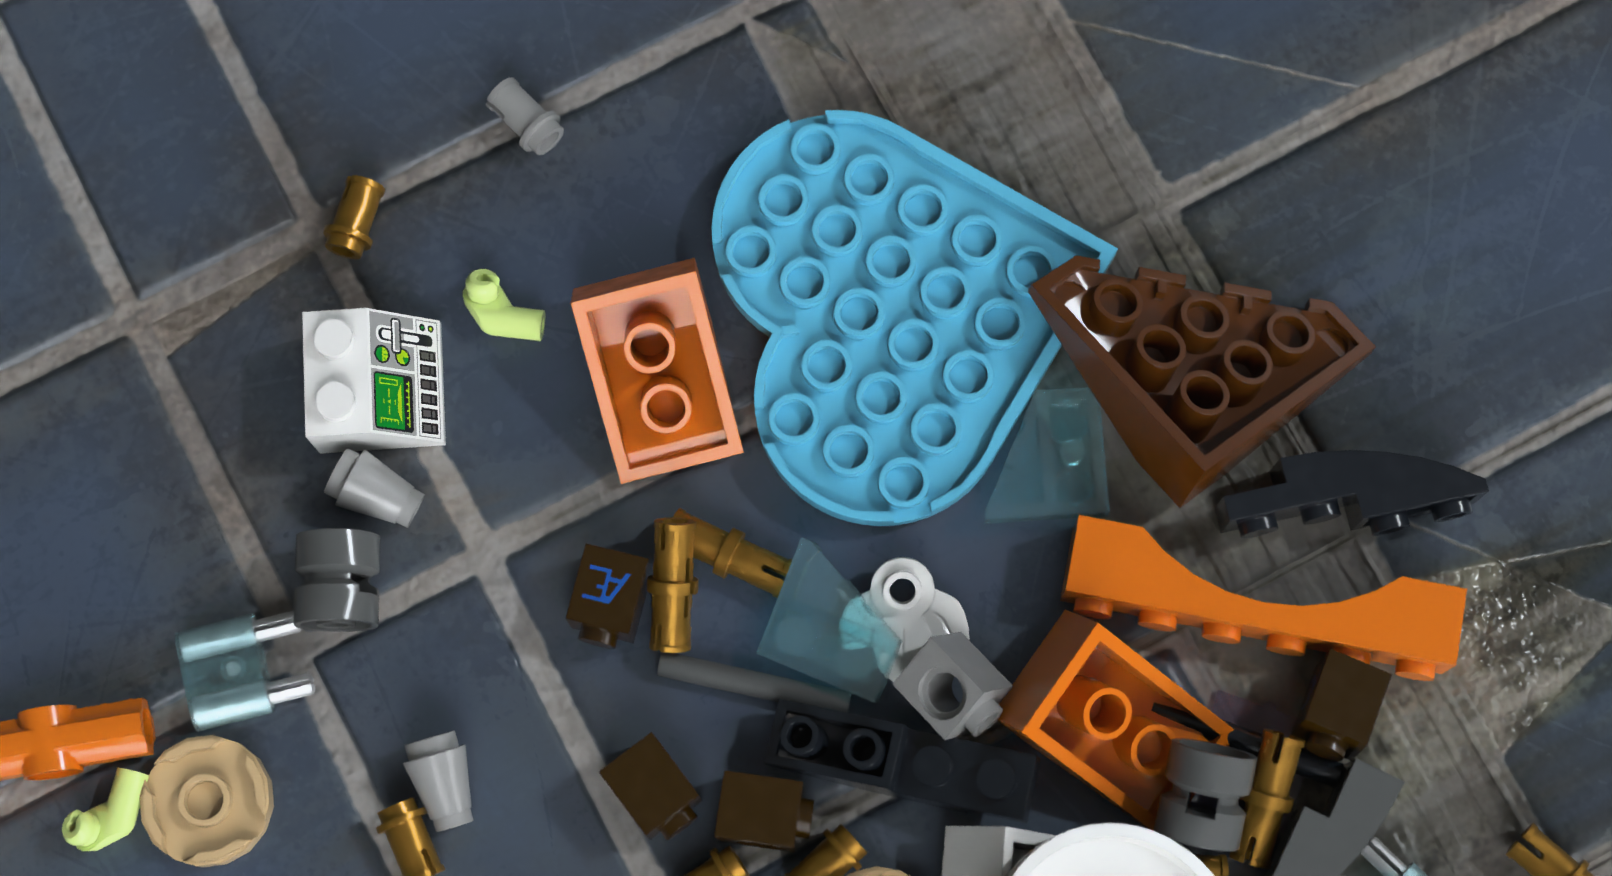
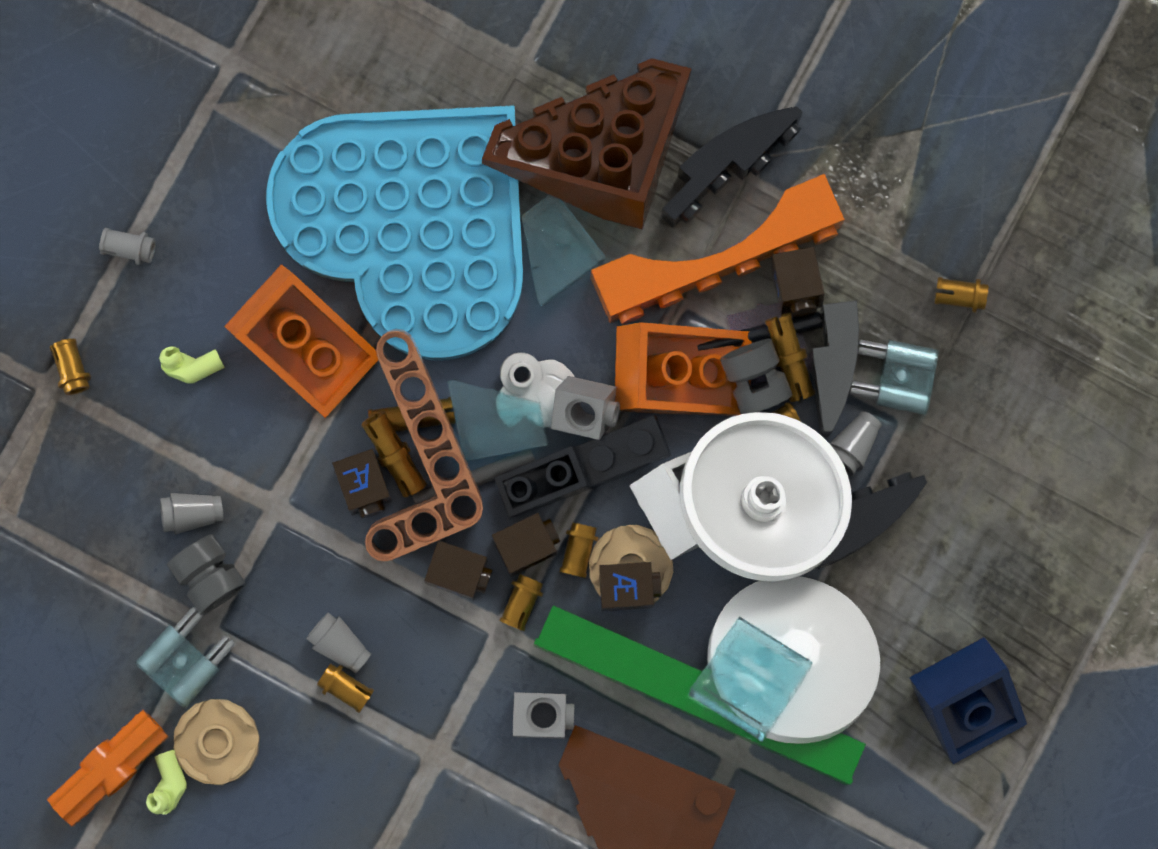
camera: 40 degrees left, 5 degrees up
white slope [302,308,446,454] -> none
none -> nougat beam [365,329,483,562]

